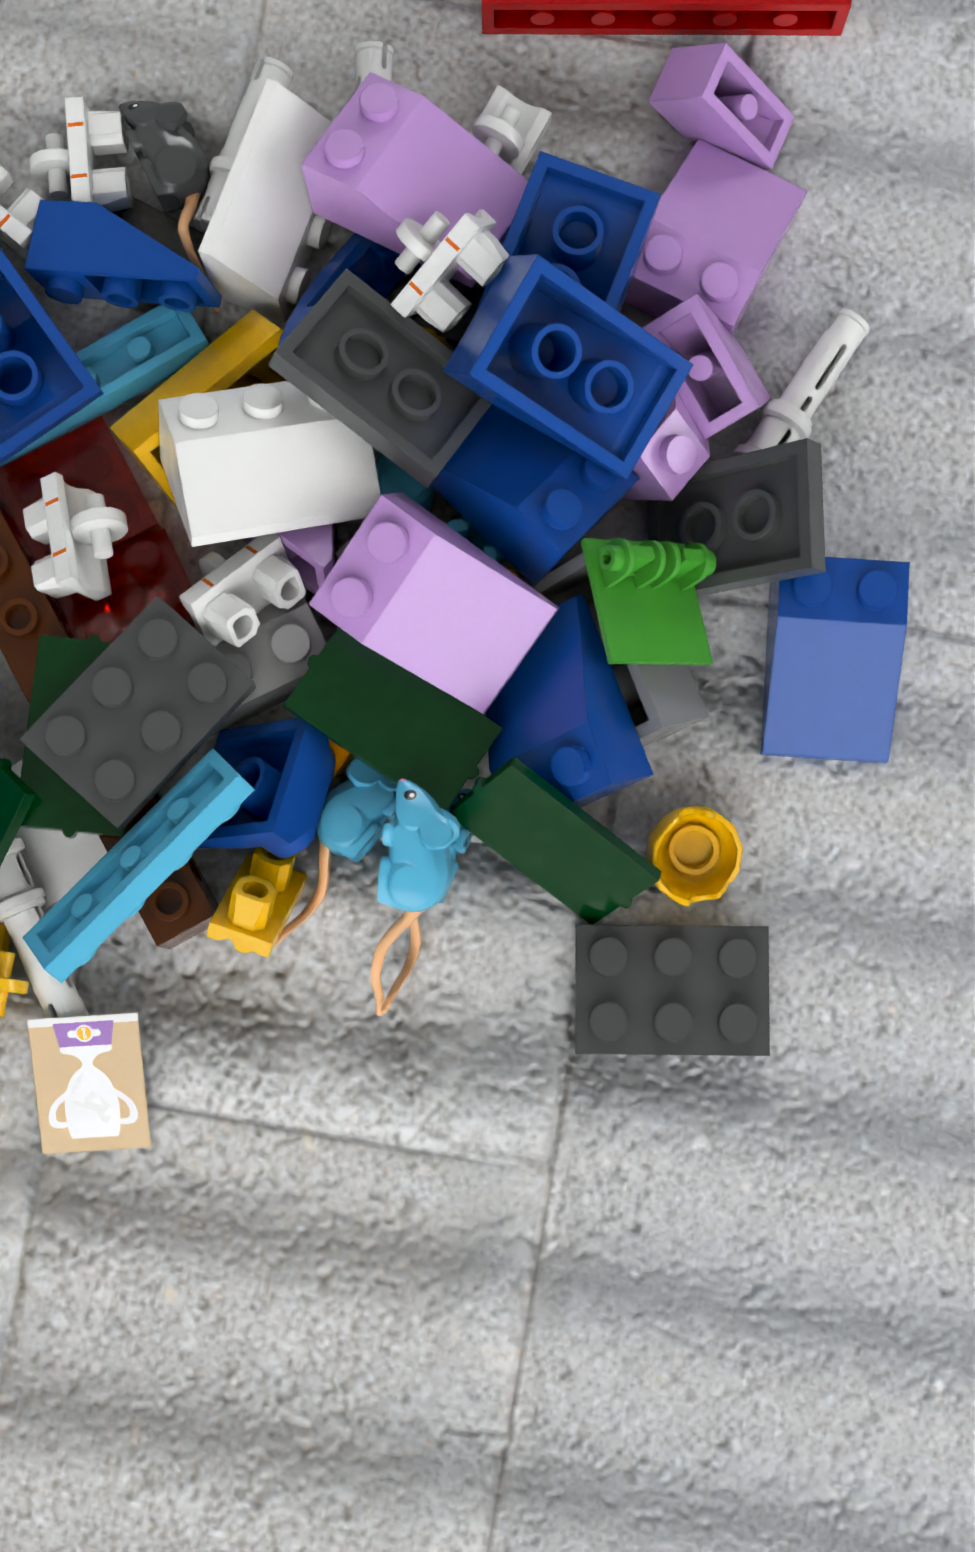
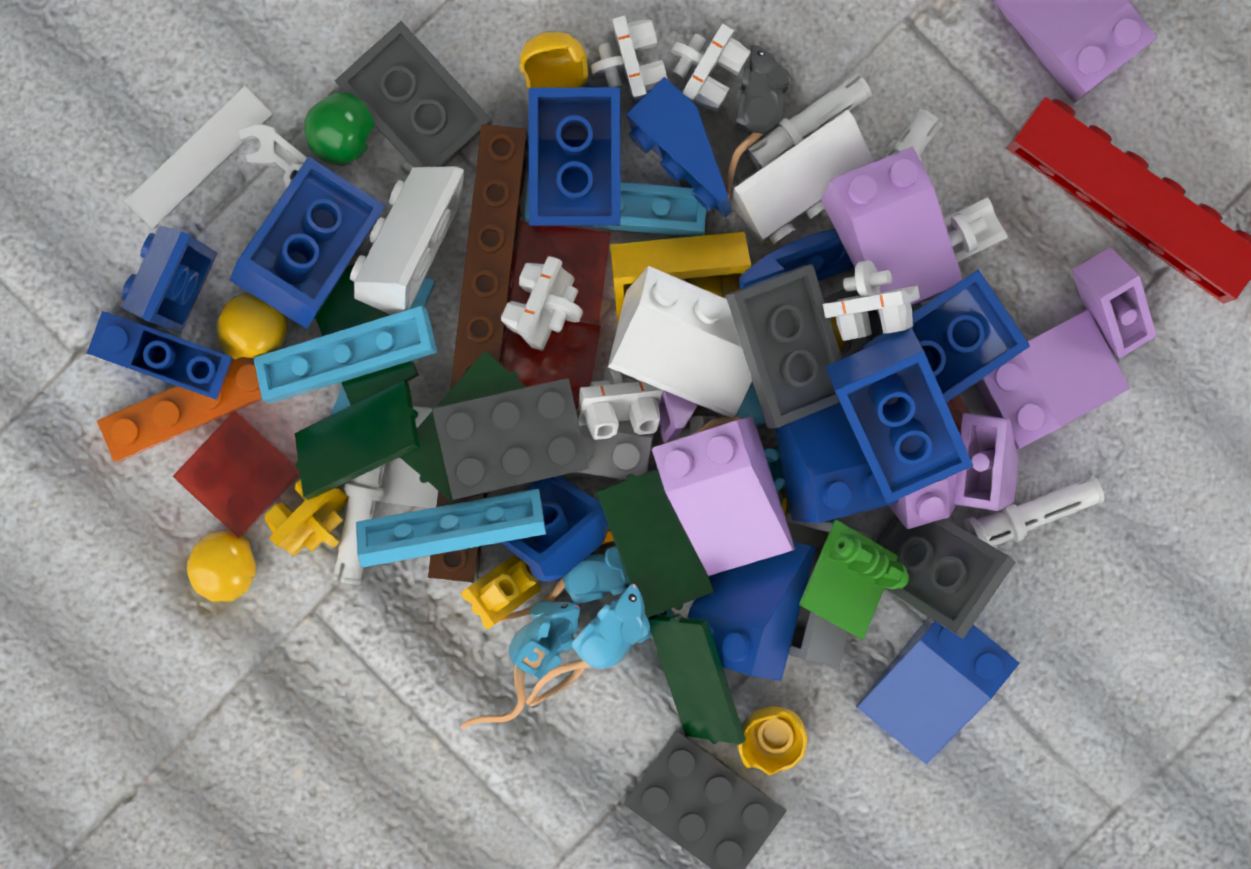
camera: 30 degrees right, 5 degrees up
sticker [27,1012,152,1154] -> none
none -> medium azure animal [461,600,581,729]

